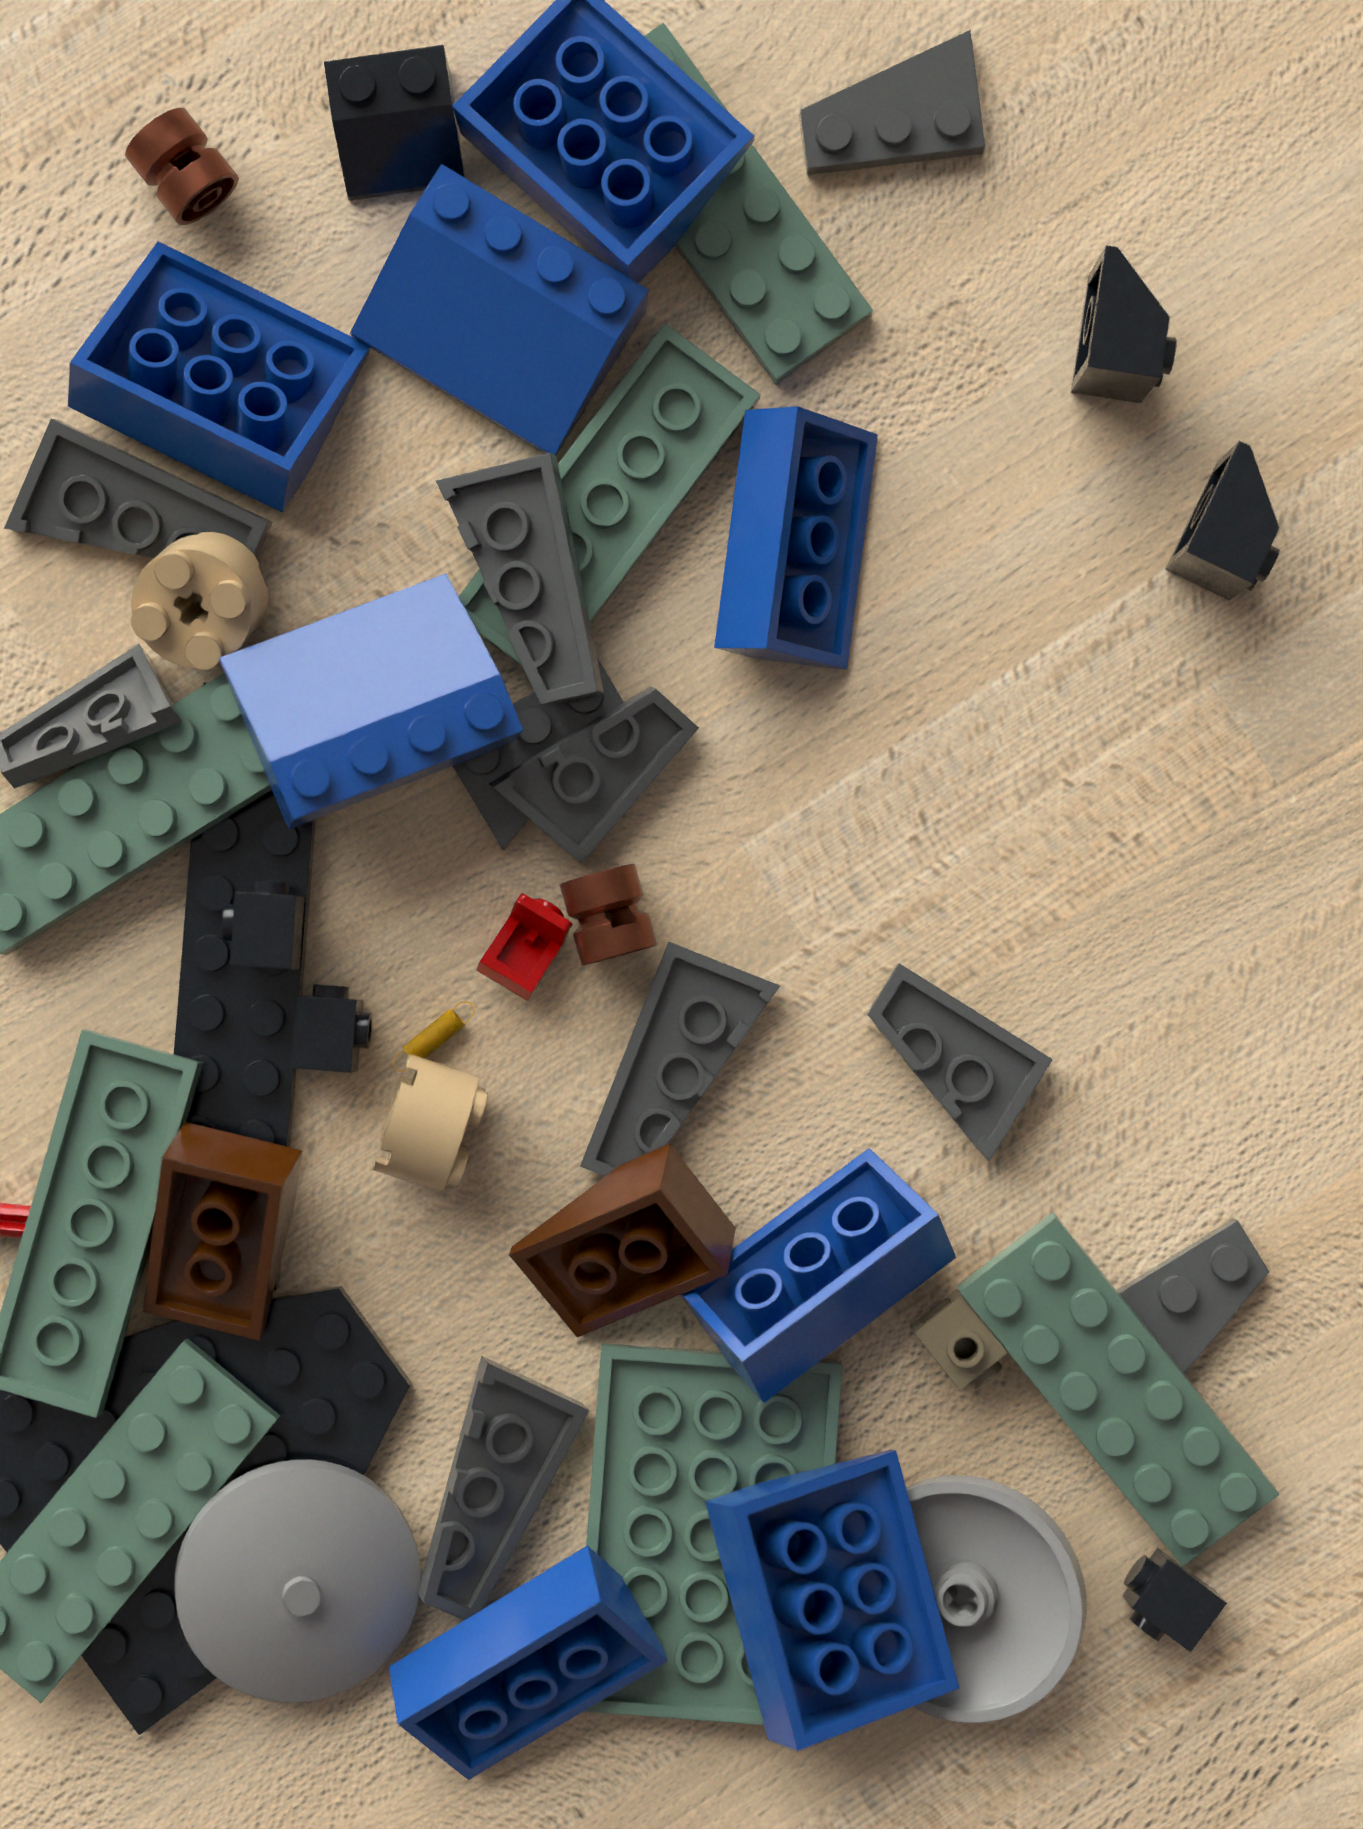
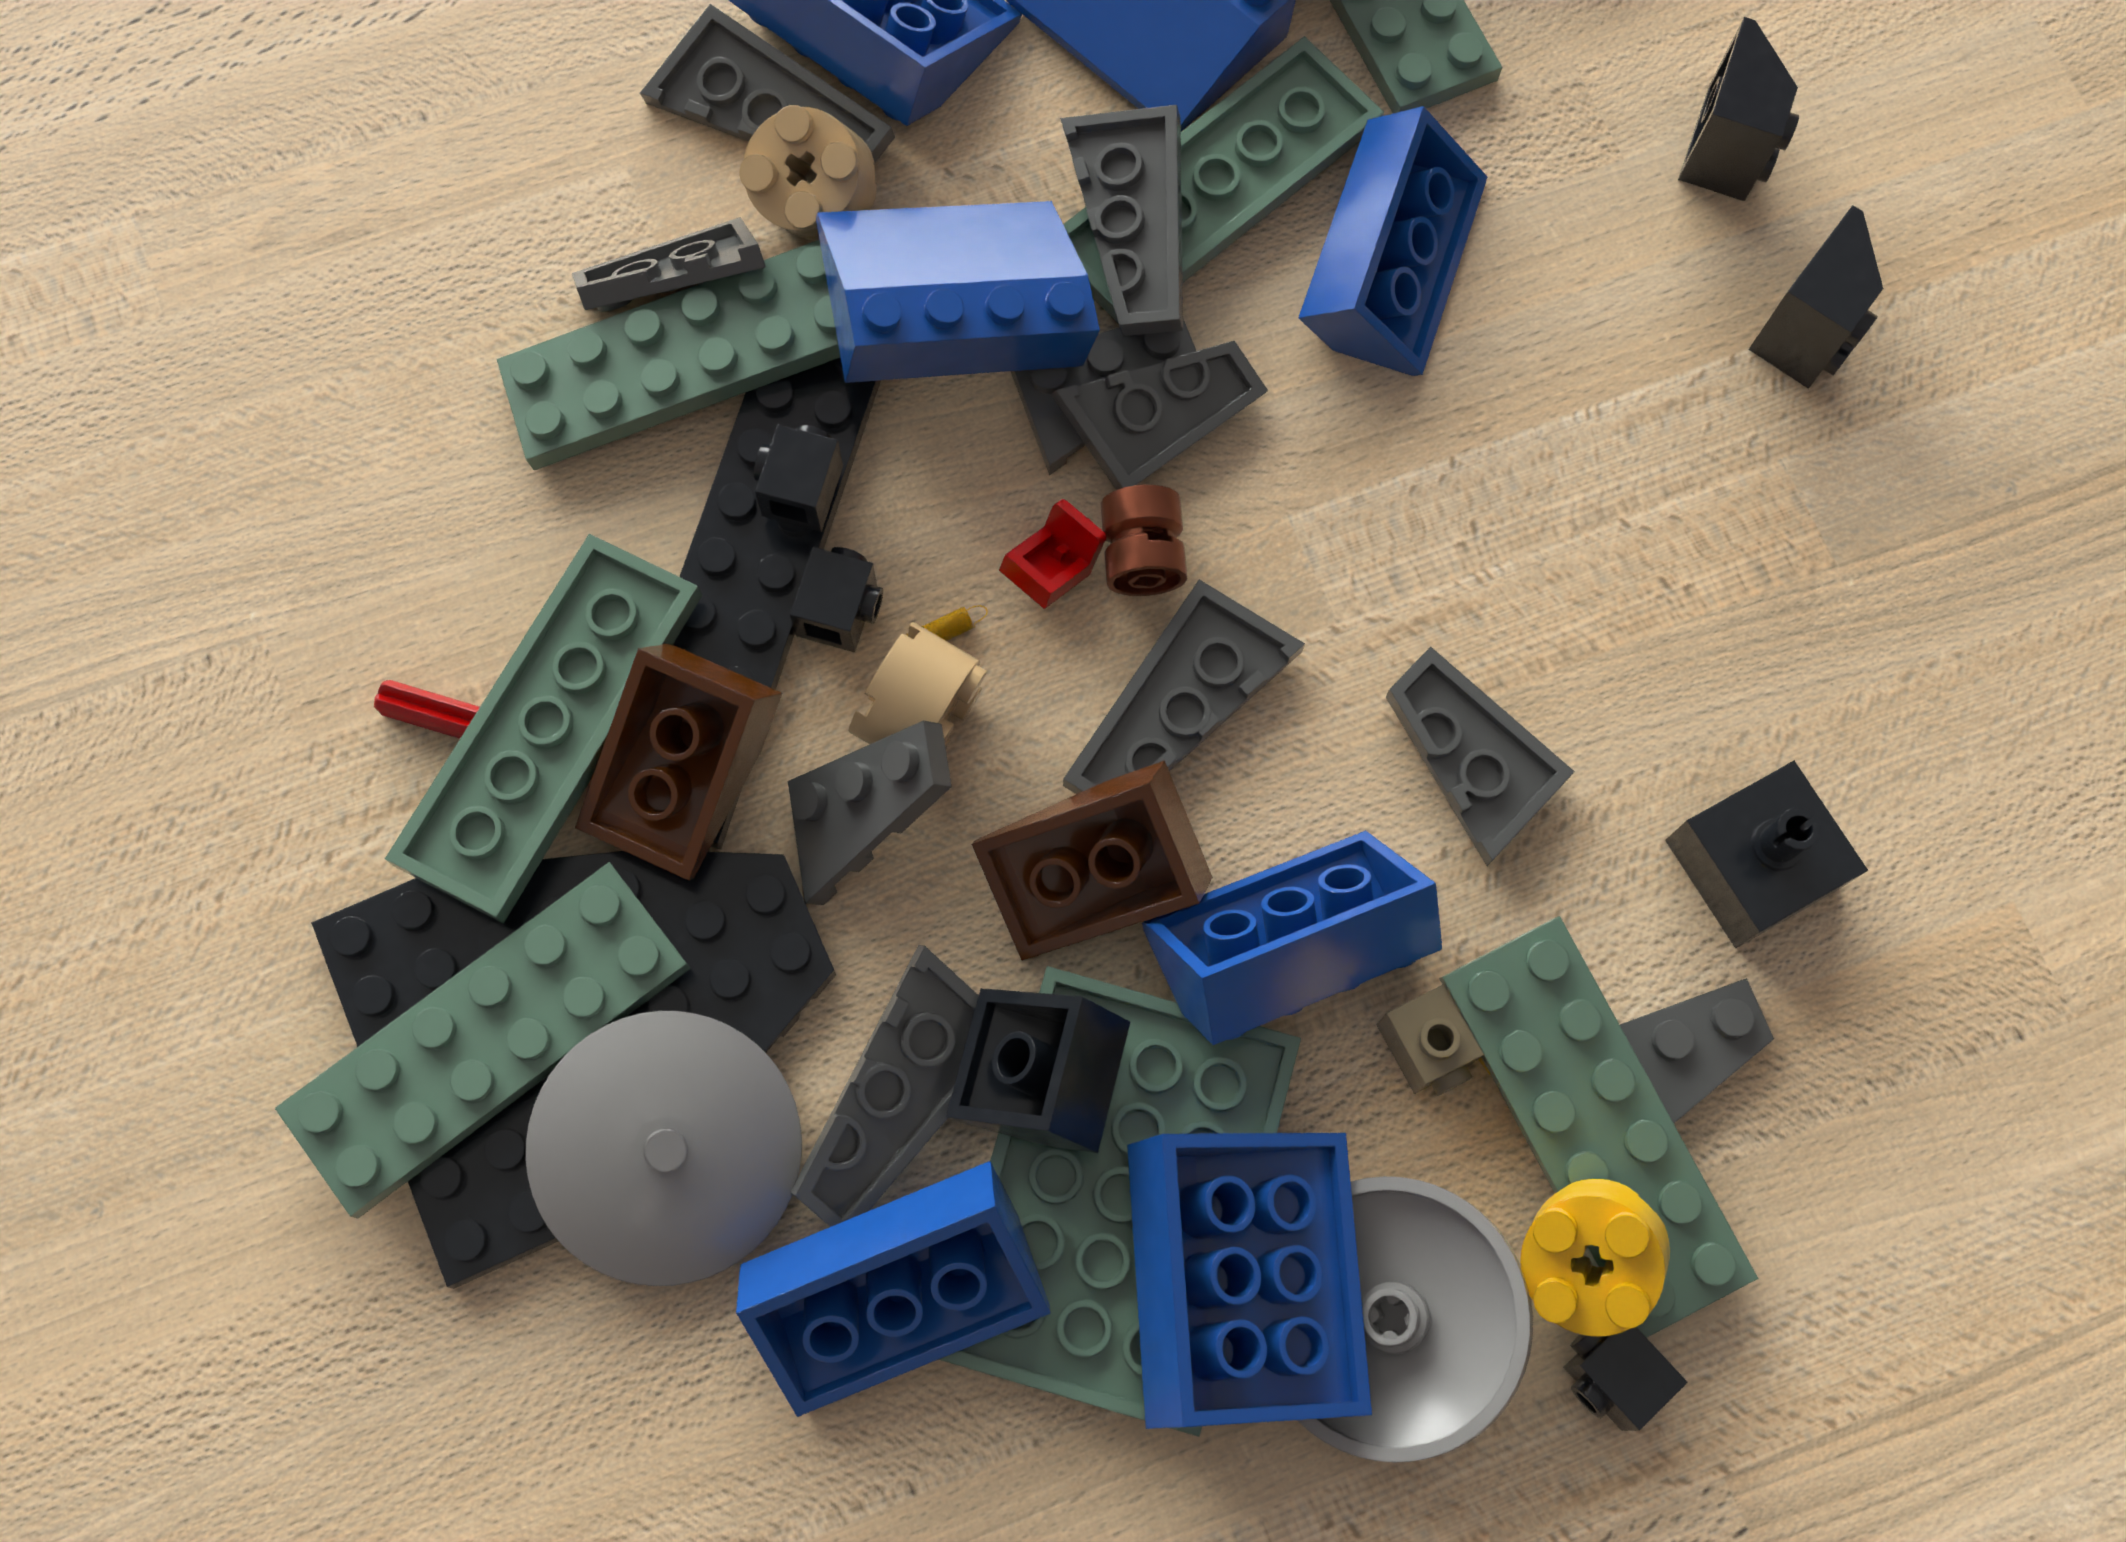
camera: 10 degrees right, 15 degrees down
none -> dark grey wing [788,720,952,905]
none -> black slope [946,988,1131,1153]
none -> yellow brick [1520,1179,1670,1337]
none -> black brick [1665,760,1868,949]

